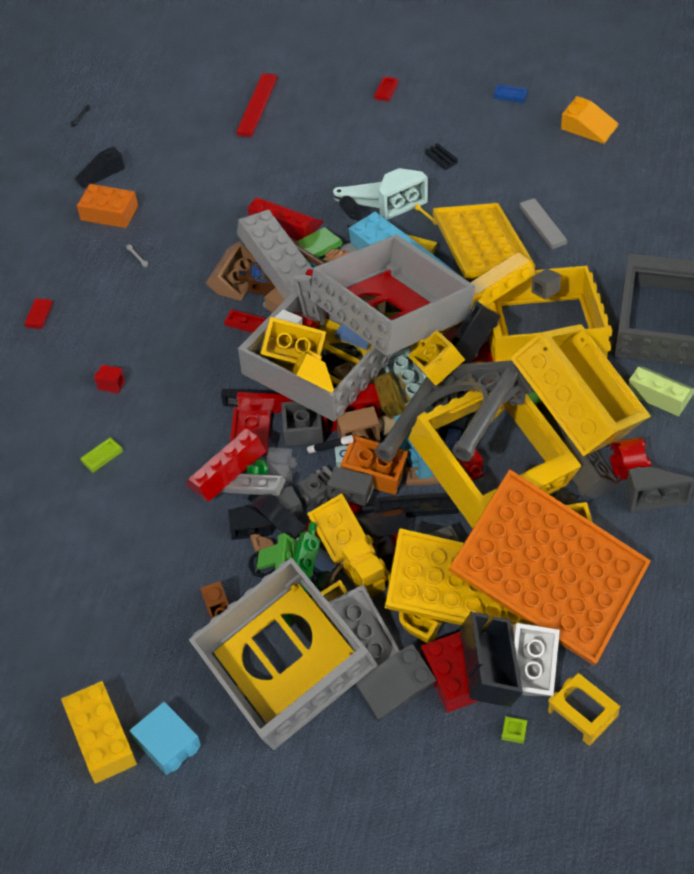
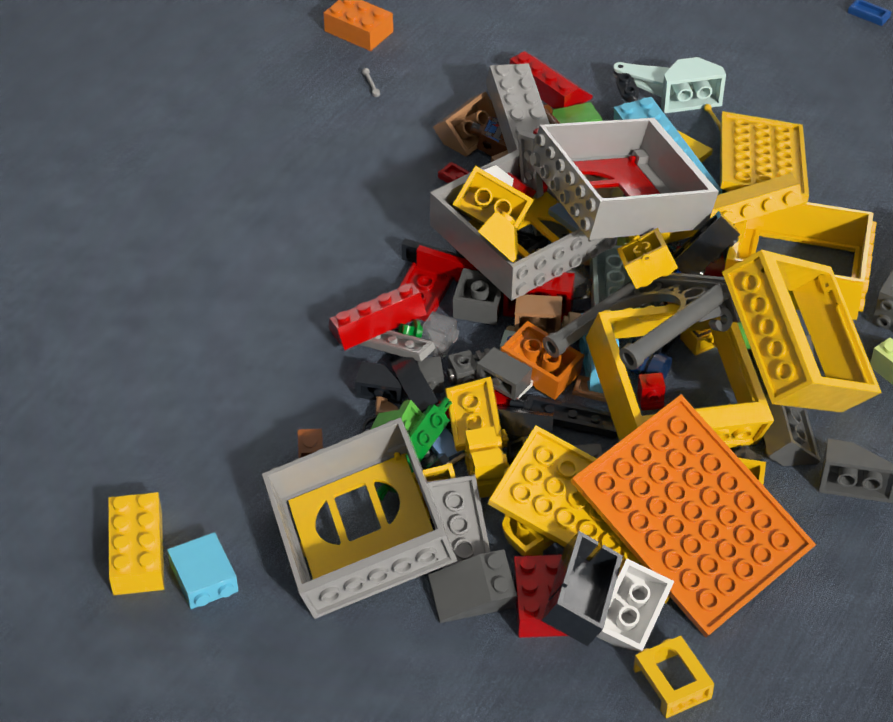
camera: 15 degrees right, 5 degrees down
red tile [24,298,53,329] -> none
lime tile [80,437,123,473] -> none
red brick [94,365,125,394] -> none
bar [307,435,353,454] -> none
clear yellow brick [374,372,405,419] -> none
black tile [425,143,458,170] -> none
lime tile [501,716,528,744] -> none
light grey tile [519,198,567,249] -> none
dark grey brick [532,268,561,299] -> none
red brick [610,438,651,481] -> none

